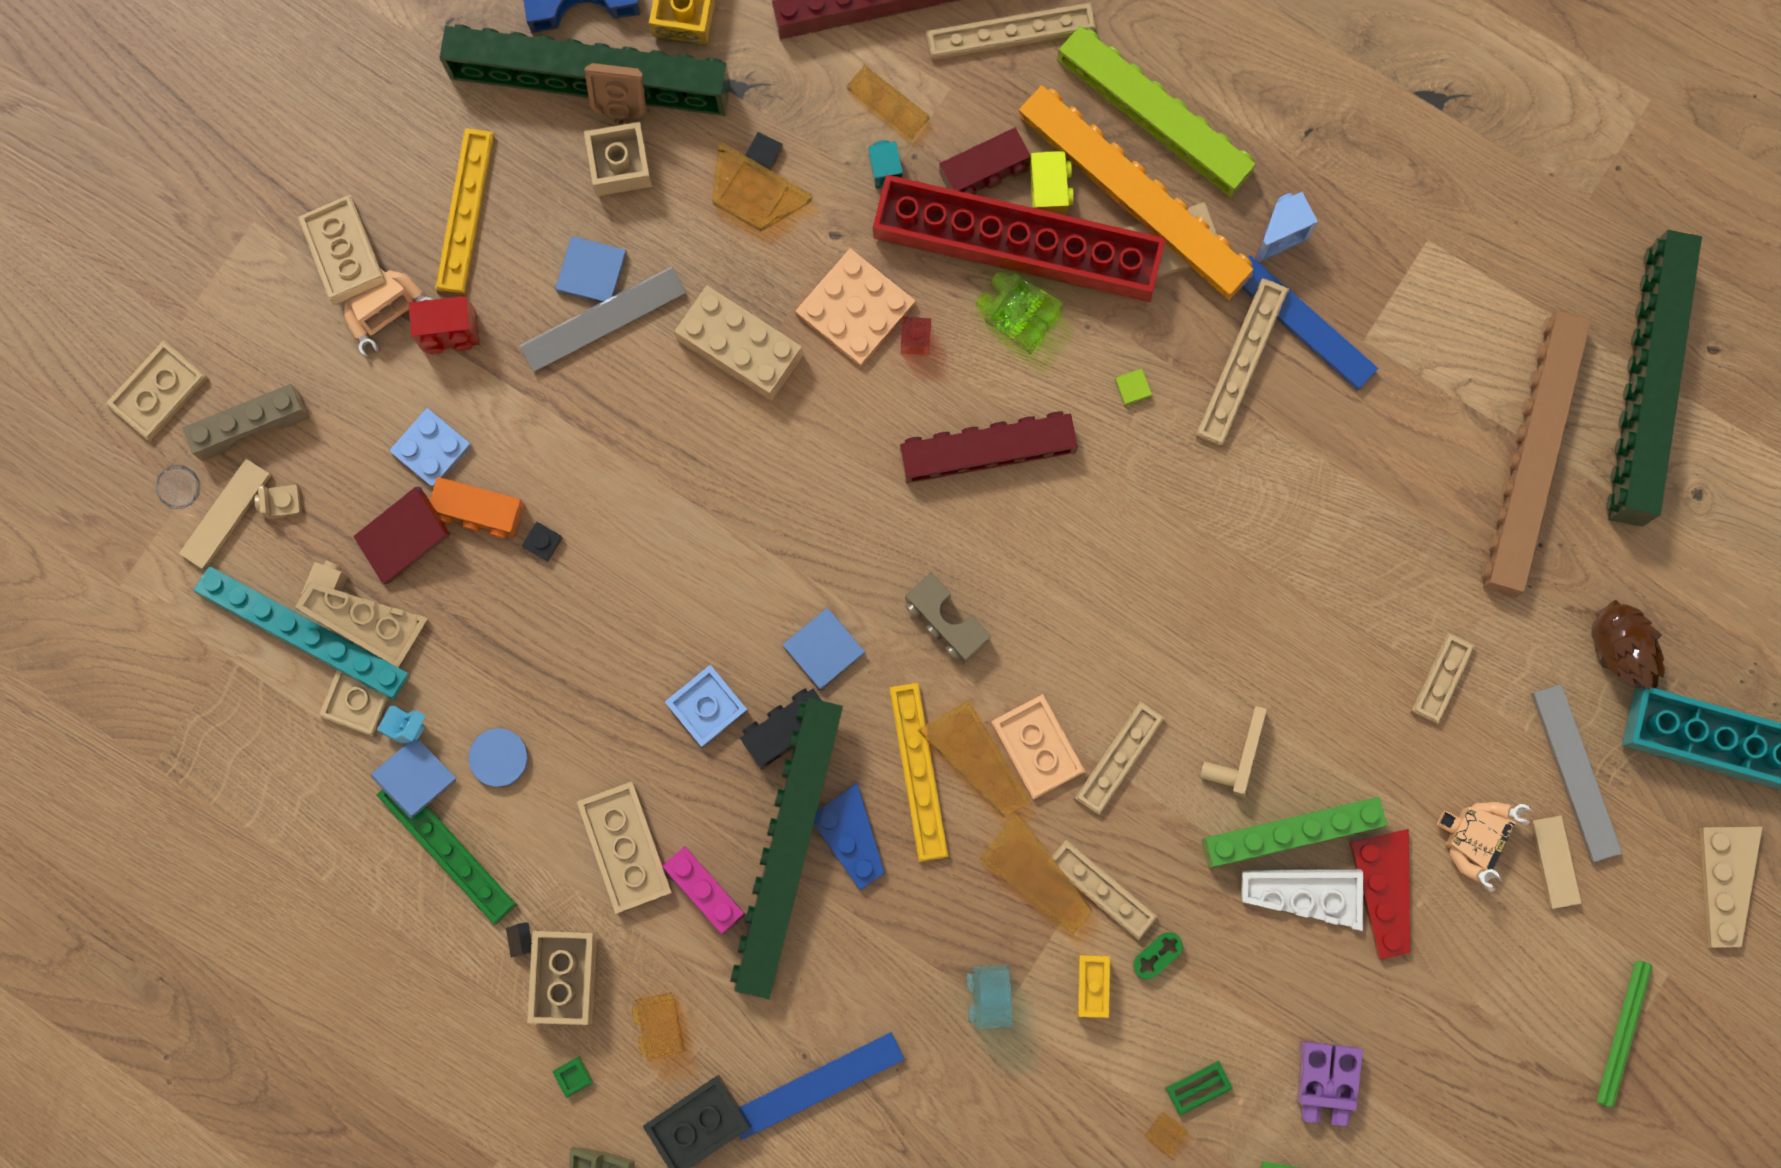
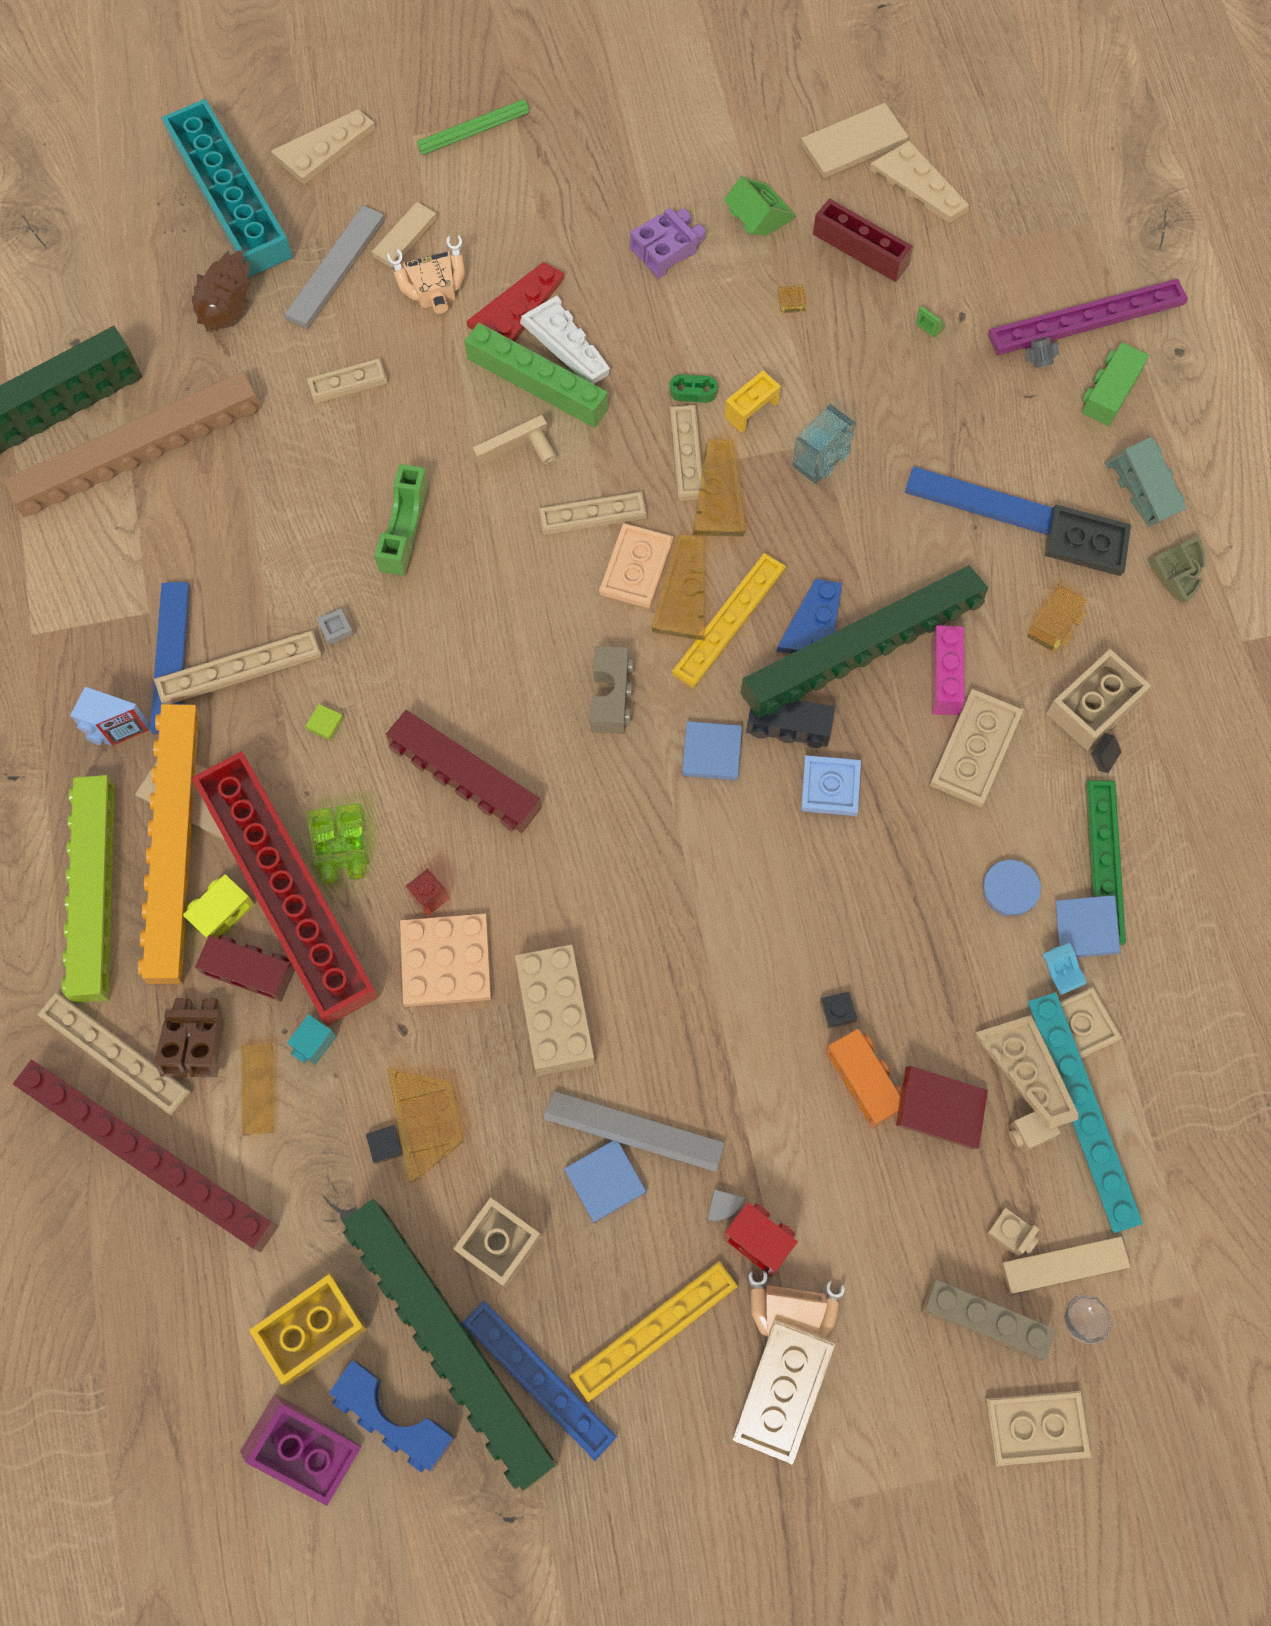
camera: 135 degrees left, 10 degrees down
light blue plate [389,408,472,488] -> none
green tile [552,1056,594,1098] -> none
medium nougat tile [585,63,647,126] -> none
green tile [1165,1061,1233,1116] -> none
none -> reddish brown hips [154,998,224,1077]
none -> light grey plate [317,608,353,645]
none -> bright green arch [374,464,429,576]
none -> blue tile [462,1301,617,1461]
none -> light grey tile [707,1190,744,1222]

